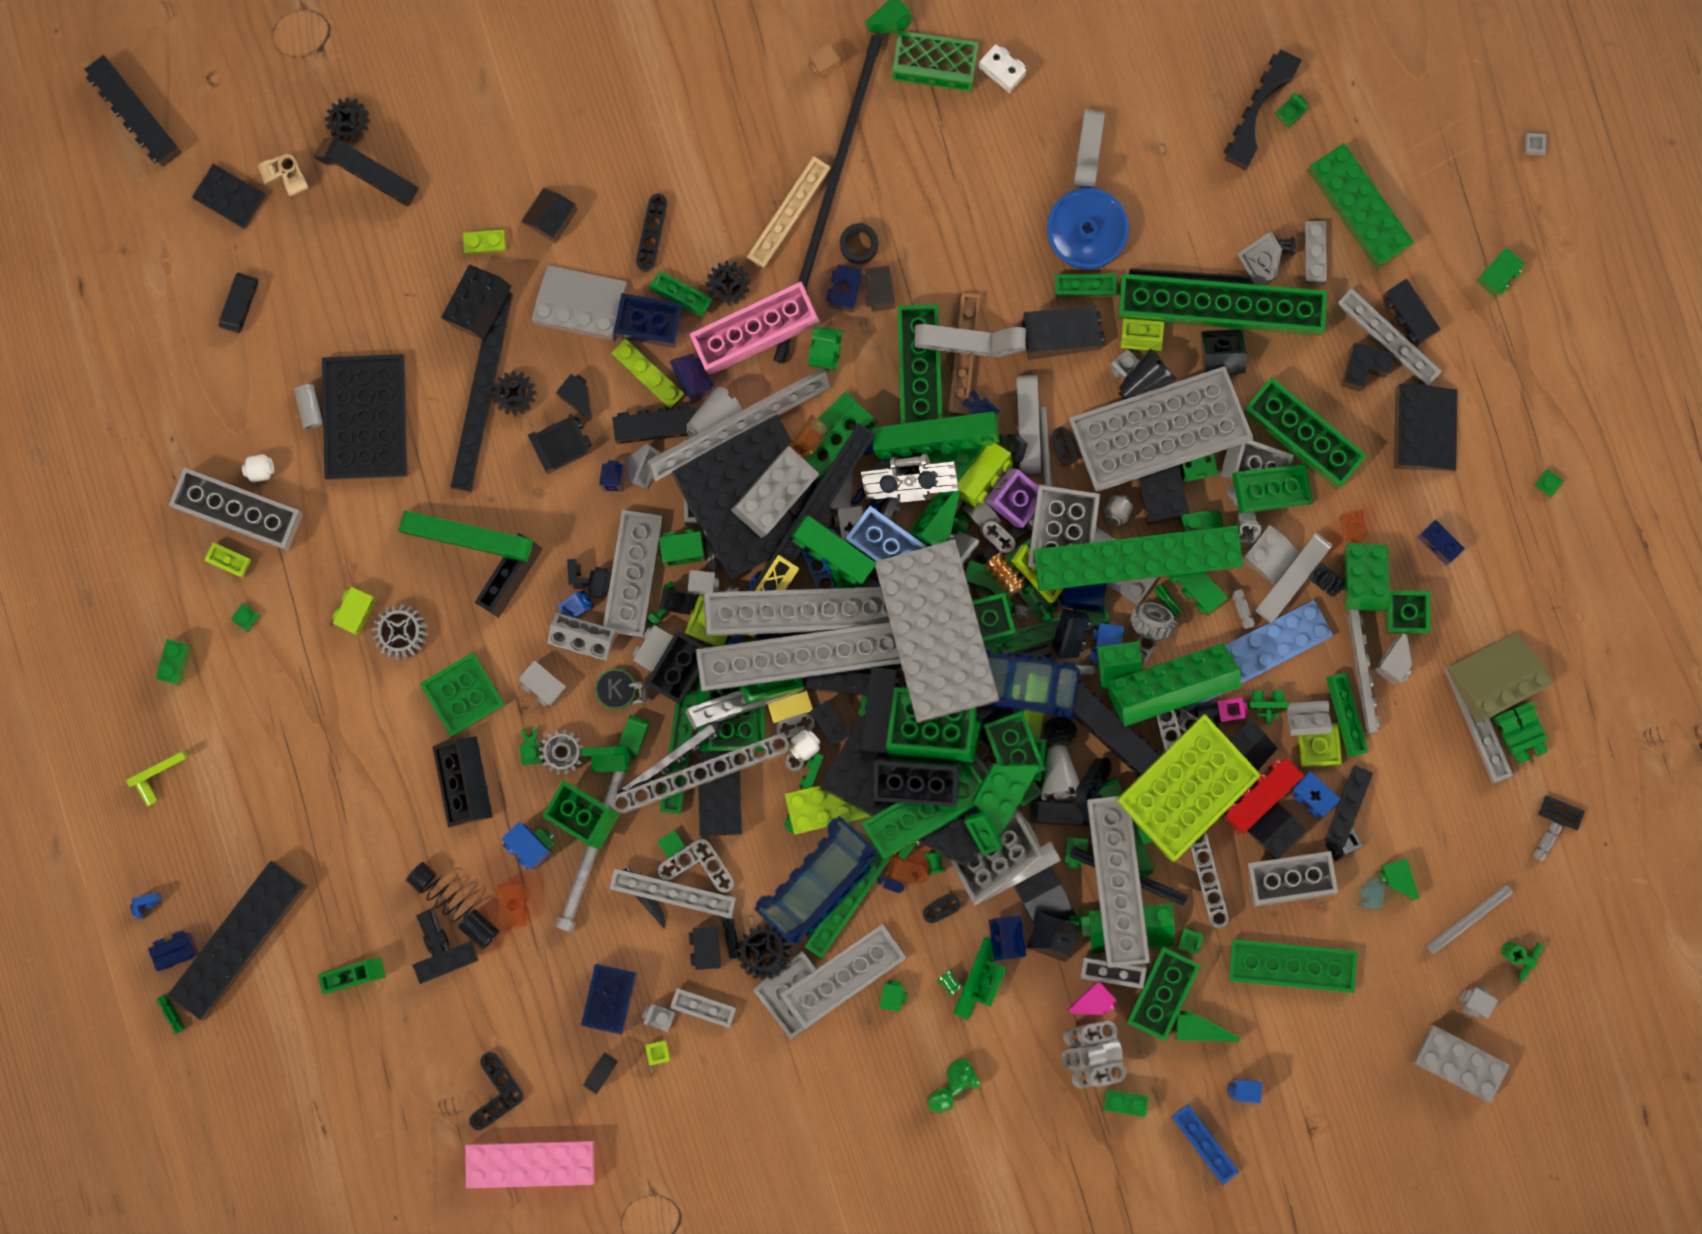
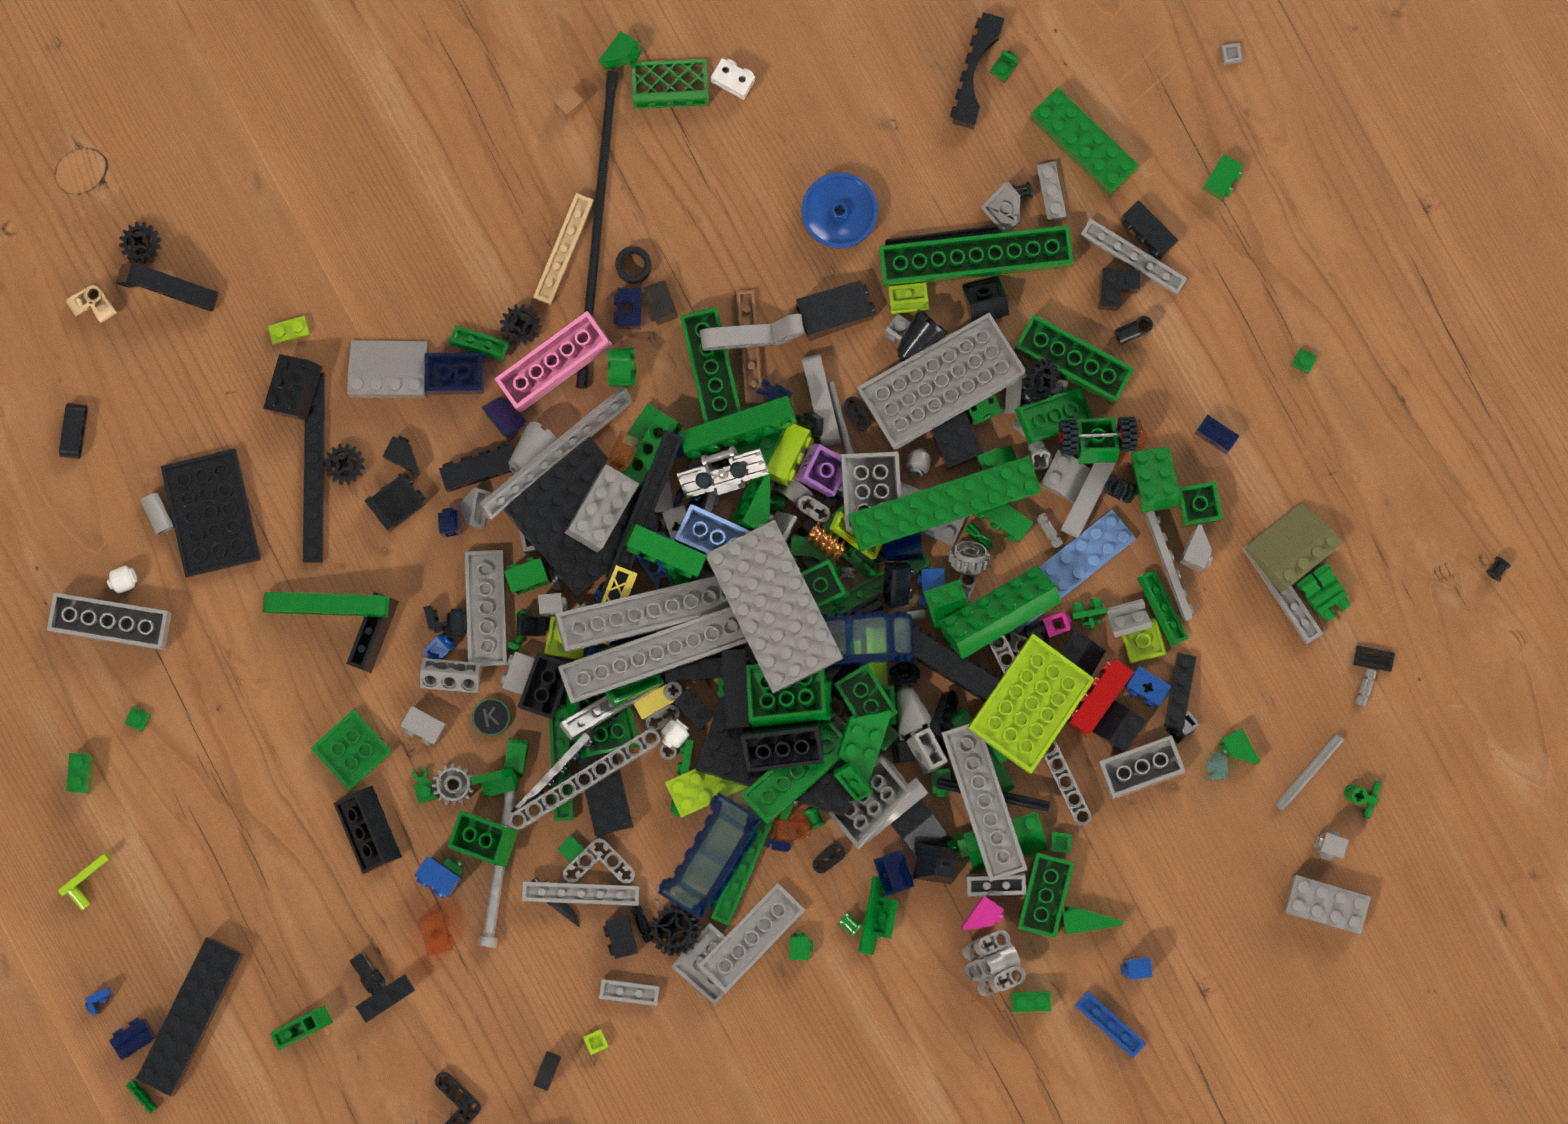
camera: 15 degrees left, 0 degrees up
black plate [192,164,266,230] -> none
lime plate [204,542,251,578] -> none
lime brick [332,587,376,636] -> none
light grey gear [372,604,428,660] -> none
black piece [406,862,500,950] -> none
black slope [521,188,578,243] -> none
clear blue brick [581,963,638,1035] -> none
lime plate [611,339,685,410] -> none
light grey piece [629,682,652,704] -> none
black beam [636,194,668,272] -> none
light grey bracket [642,1004,676,1032] -> none
green animal [927,1058,981,1113] -> none
green plate [1055,274,1117,296] -> none
light grey beam [1073,109,1105,188] -> none
green plate [1228,939,1358,993] -> none
black slope [1394,384,1457,471] -> none
none -> light grey bush [663,682,682,700]
none -> light grey brick [906,727,948,775]
none -> black gear [1022,358,1059,401]
none -> brick [1058,417,1138,464]
none -> black piece [1114,316,1153,345]

